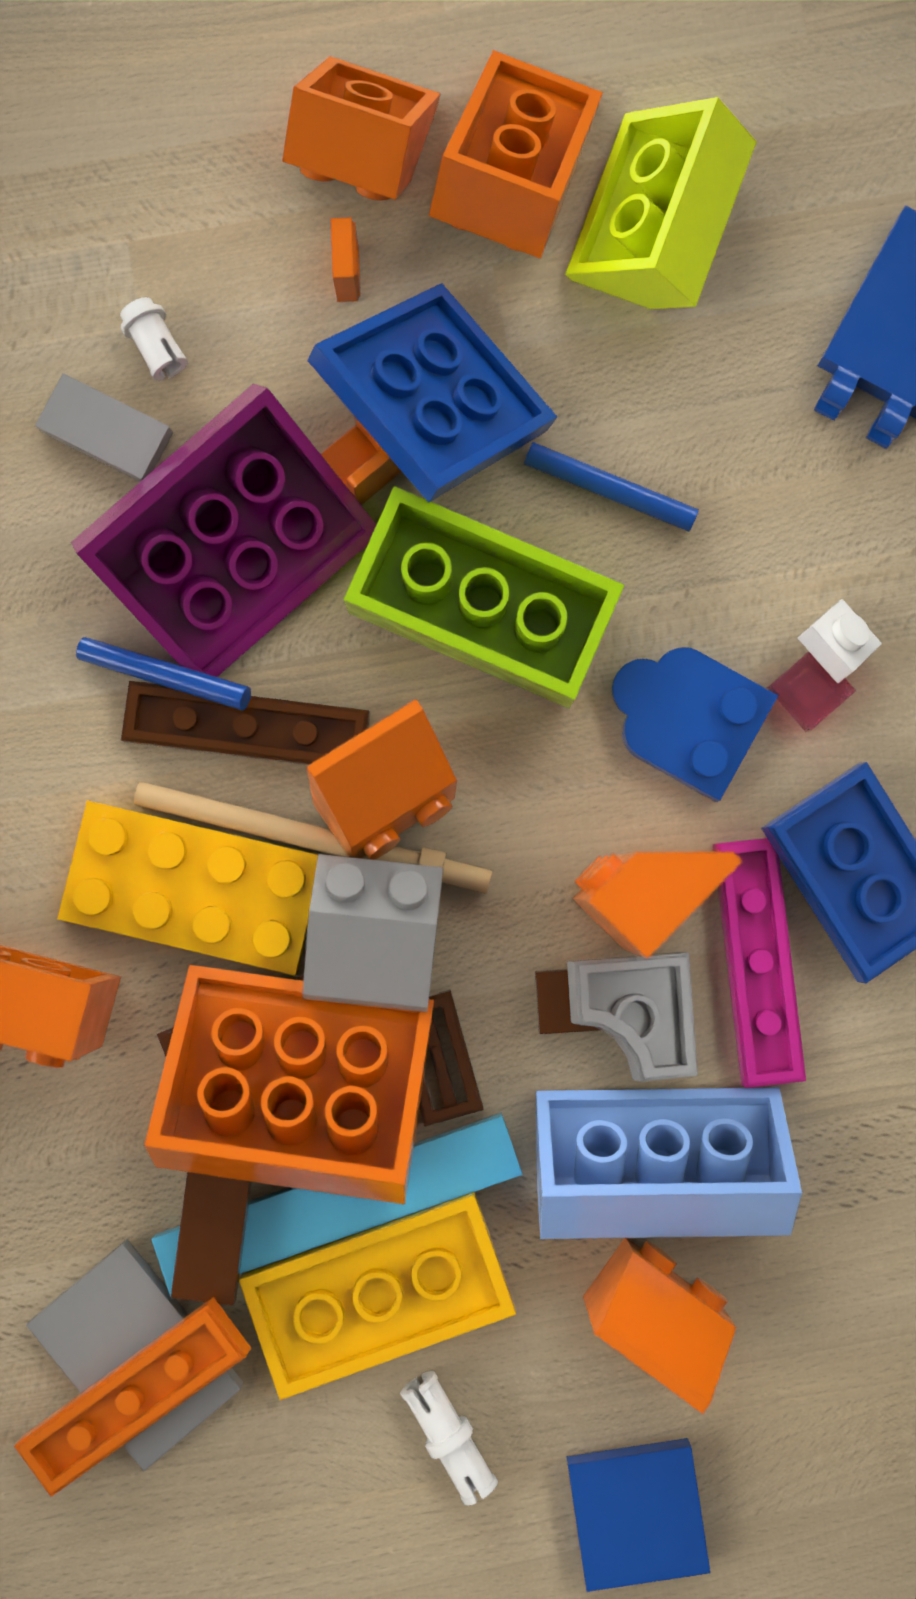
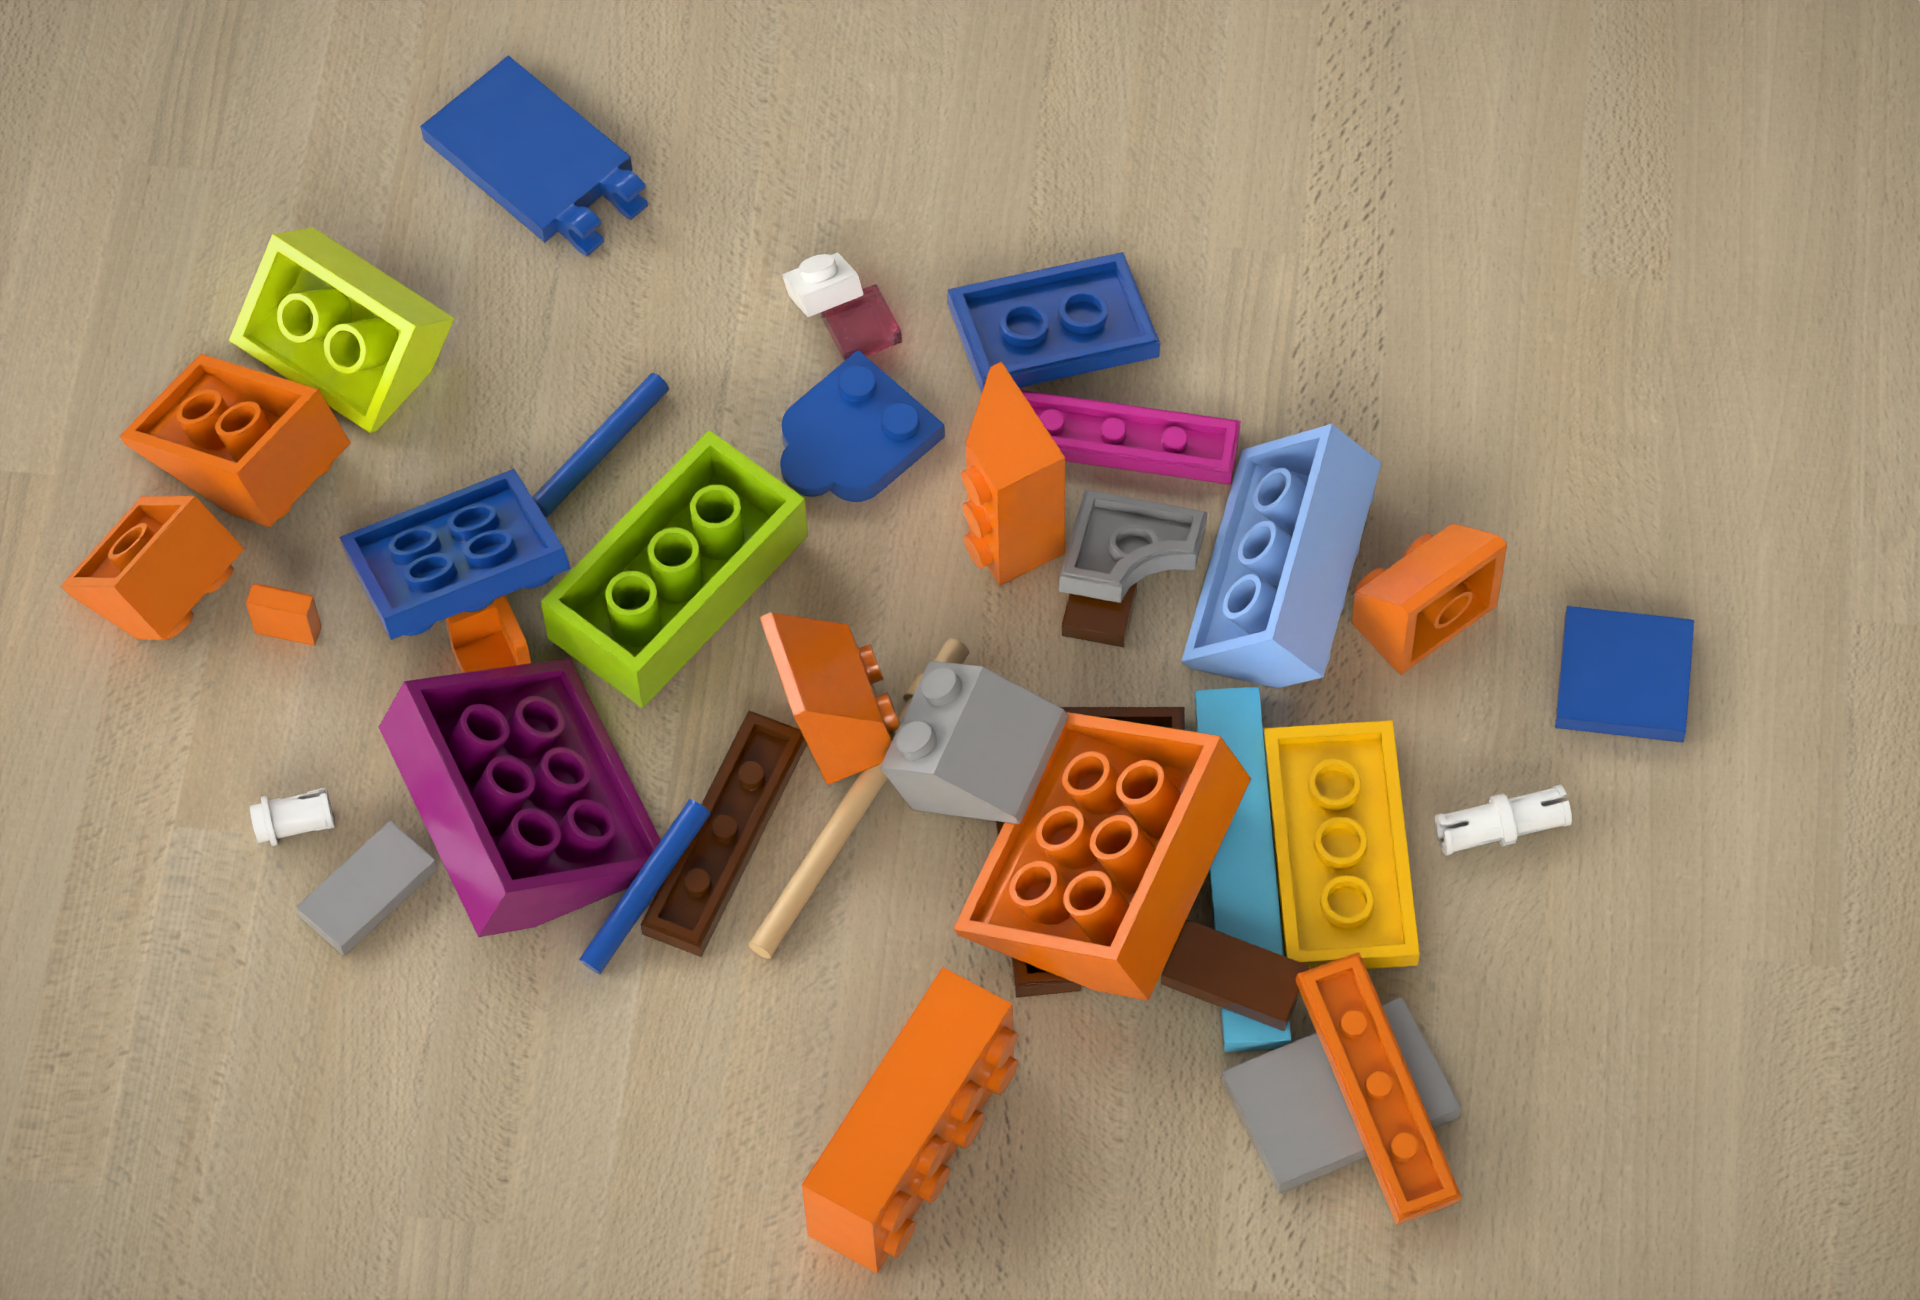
camera: 70 degrees left, 25 degrees down
yellow plate [57,800,318,976] -> none

